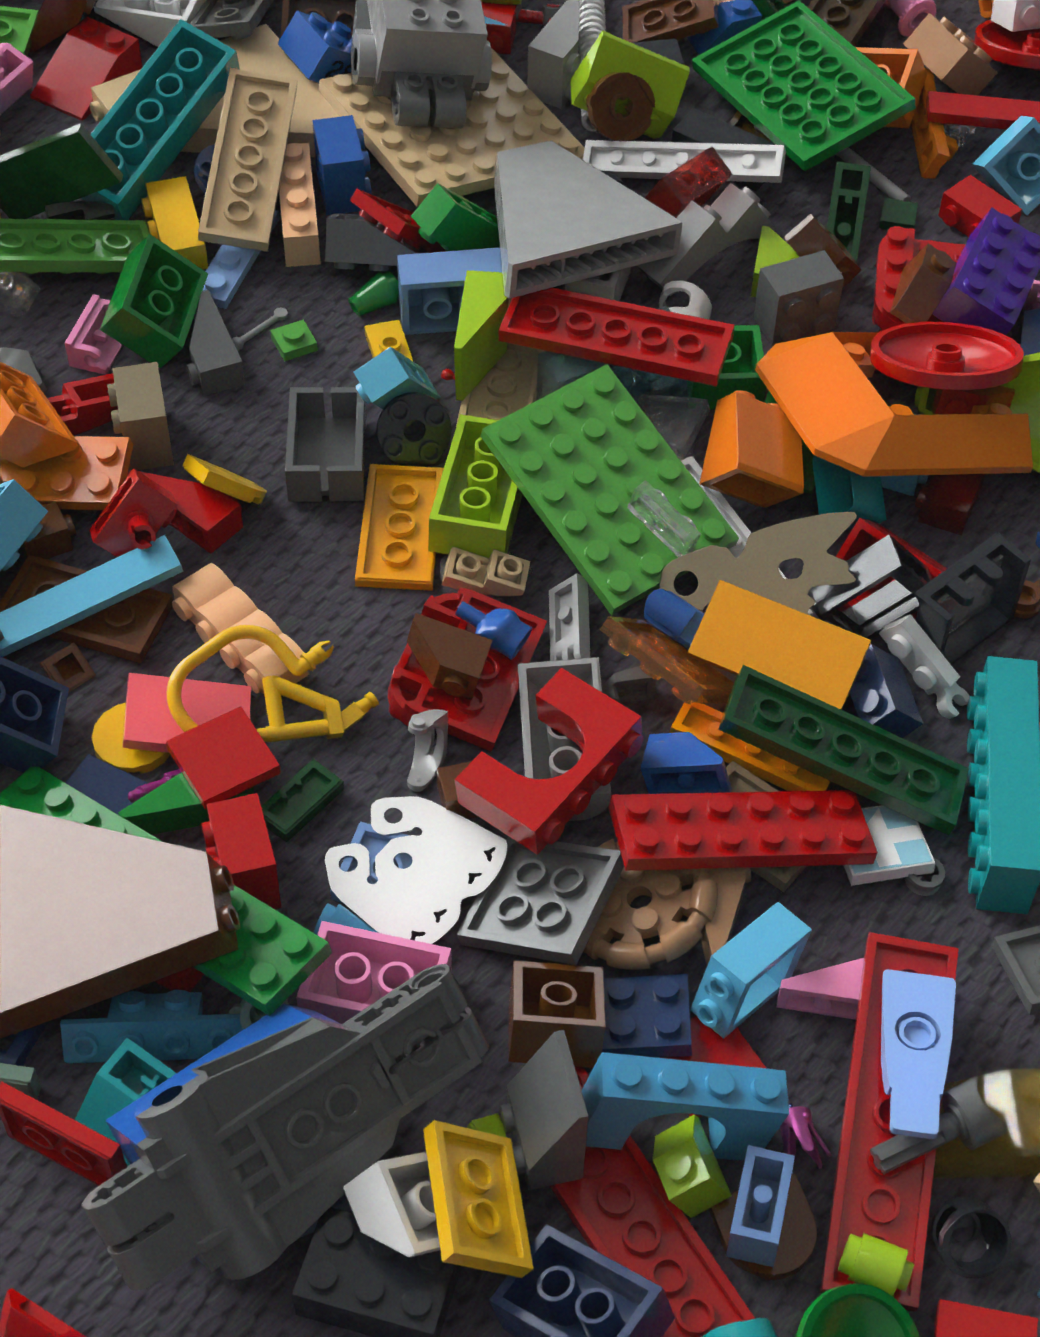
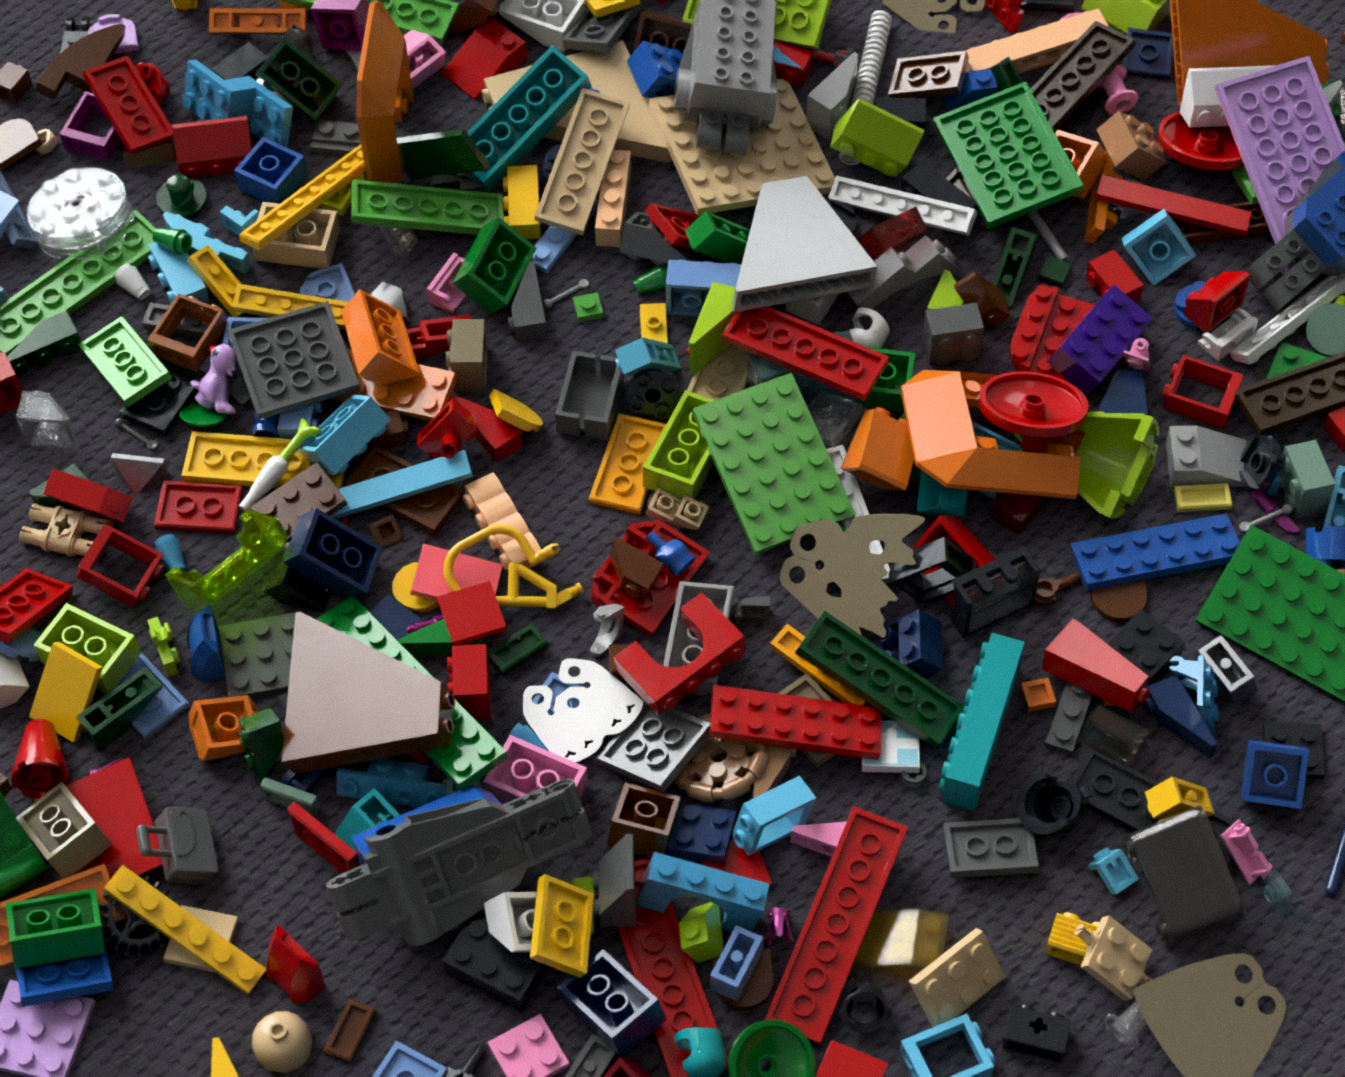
camera: 15 degrees right, 5 degrees up
blue brick [312,115,372,215] -> none
light grey hinge [549,573,591,661] -> none
reddish brown plate [586,72,655,141] -> none
clear orange plate [600,616,734,705] -> none
clear plate [627,480,701,557] -> none
blue slope [640,732,732,794] -> none
blue arm [644,589,704,650] -> none
light orange tile [687,580,871,710] -> none
lime brick [838,1233,914,1297] -> none
dark grey piece [870,1077,1007,1175] -> none
white plate [879,614,969,719] -> none
light blue piece [881,969,956,1139] -> none
reddish brown slope [890,243,957,324] -> none

